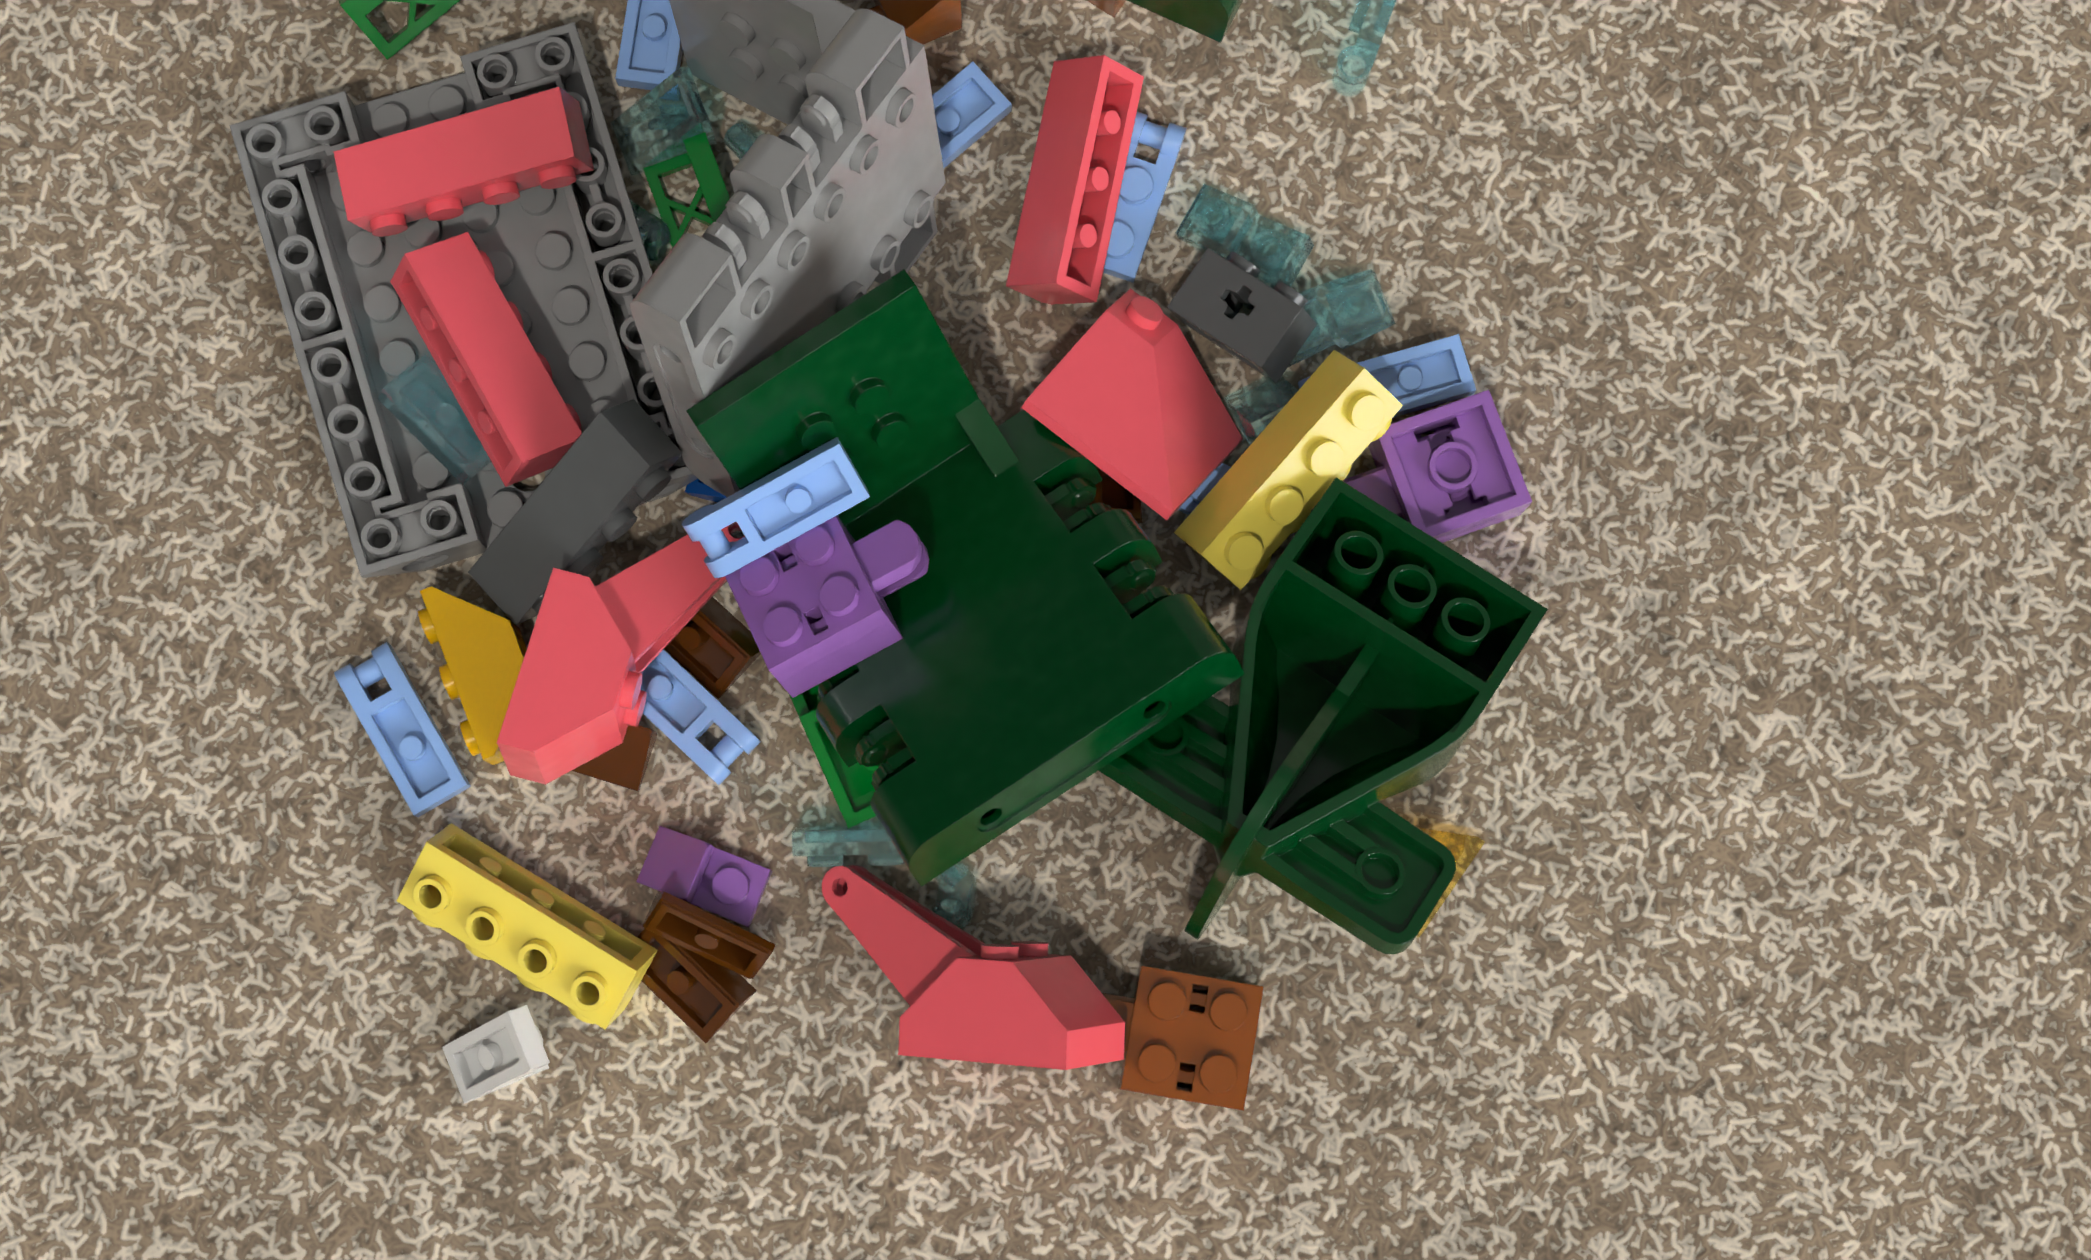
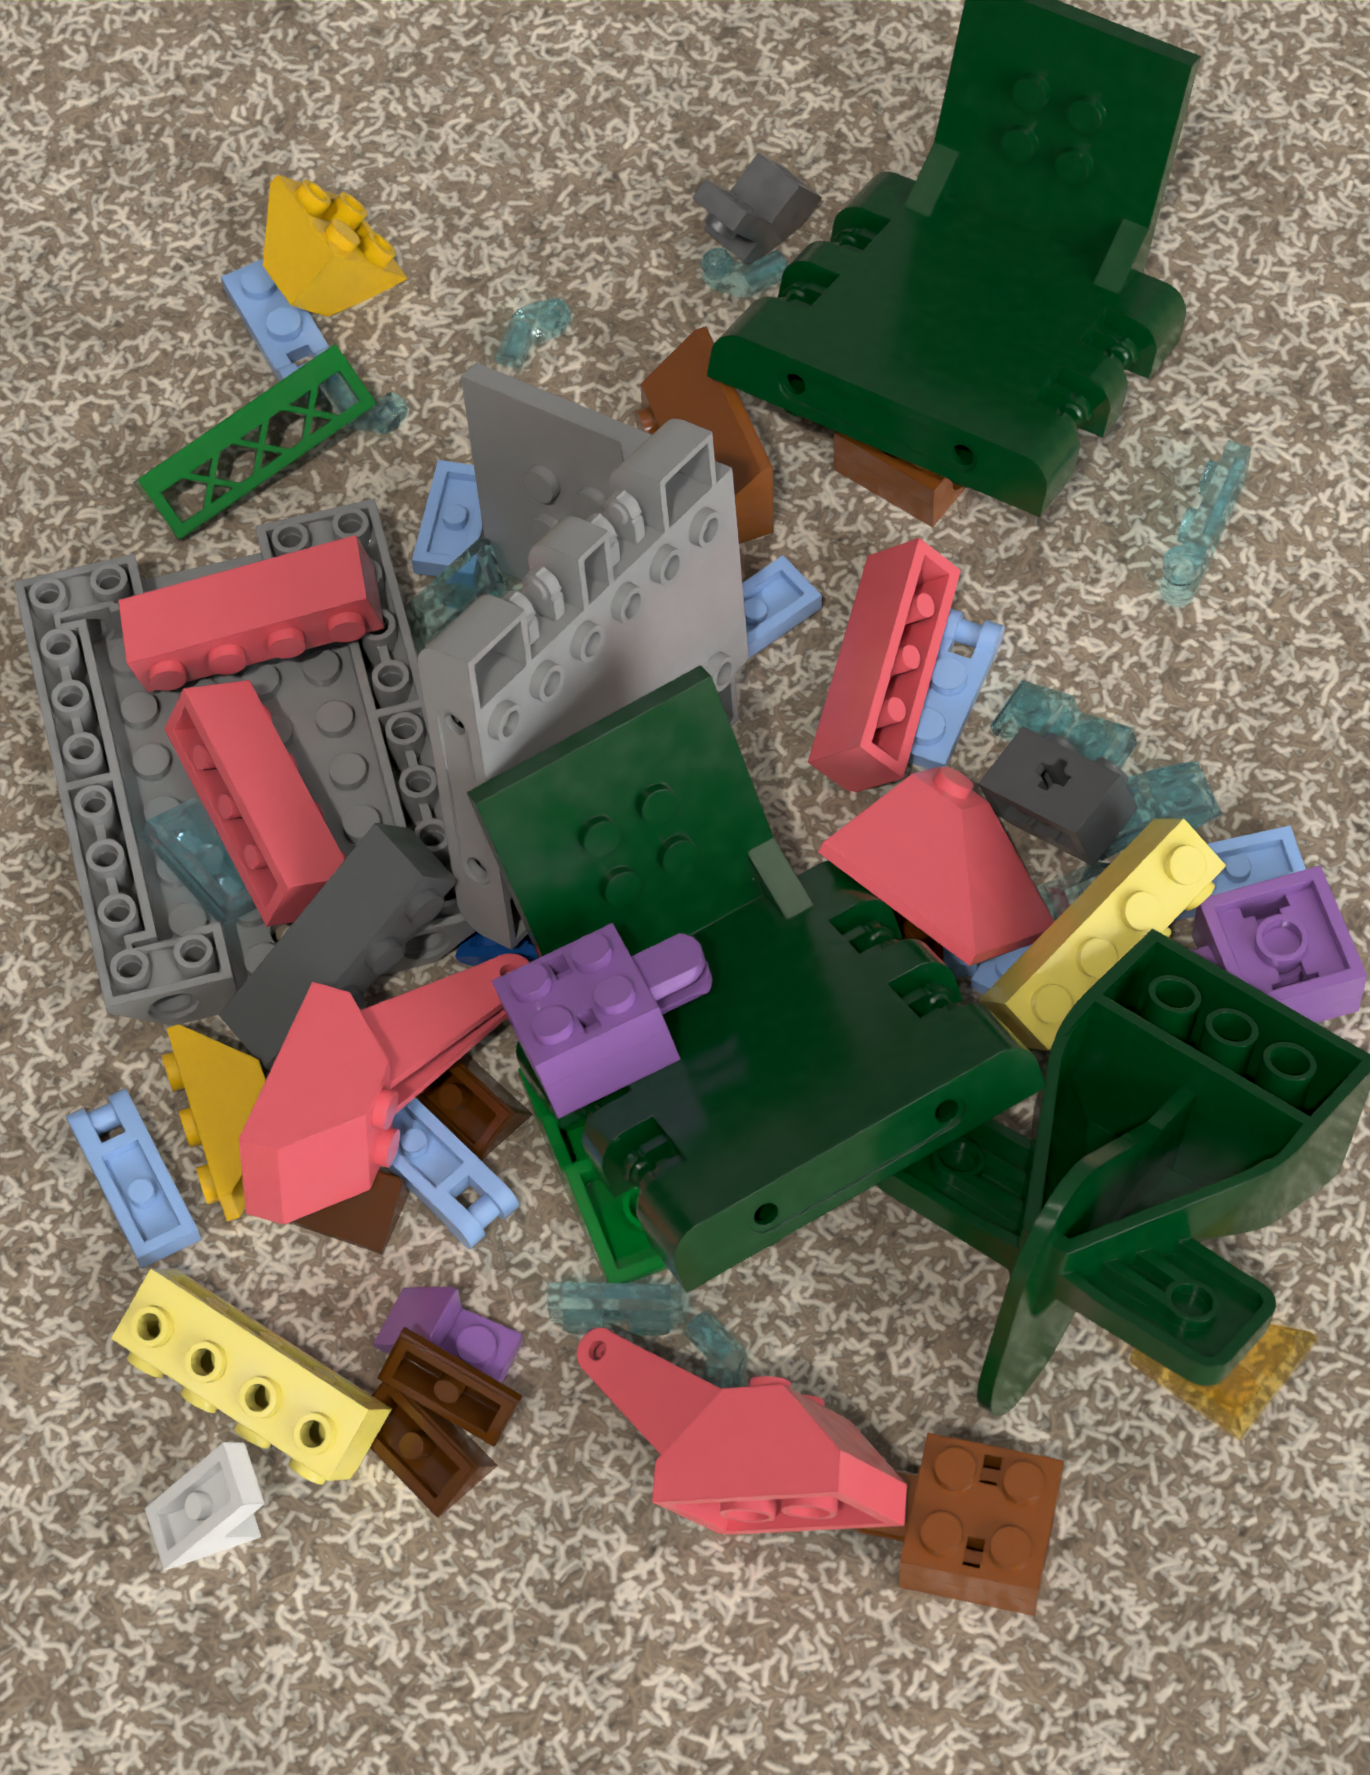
camera: 10 degrees right, 20 degrees down
light blue plate [682,437,870,578] -> none

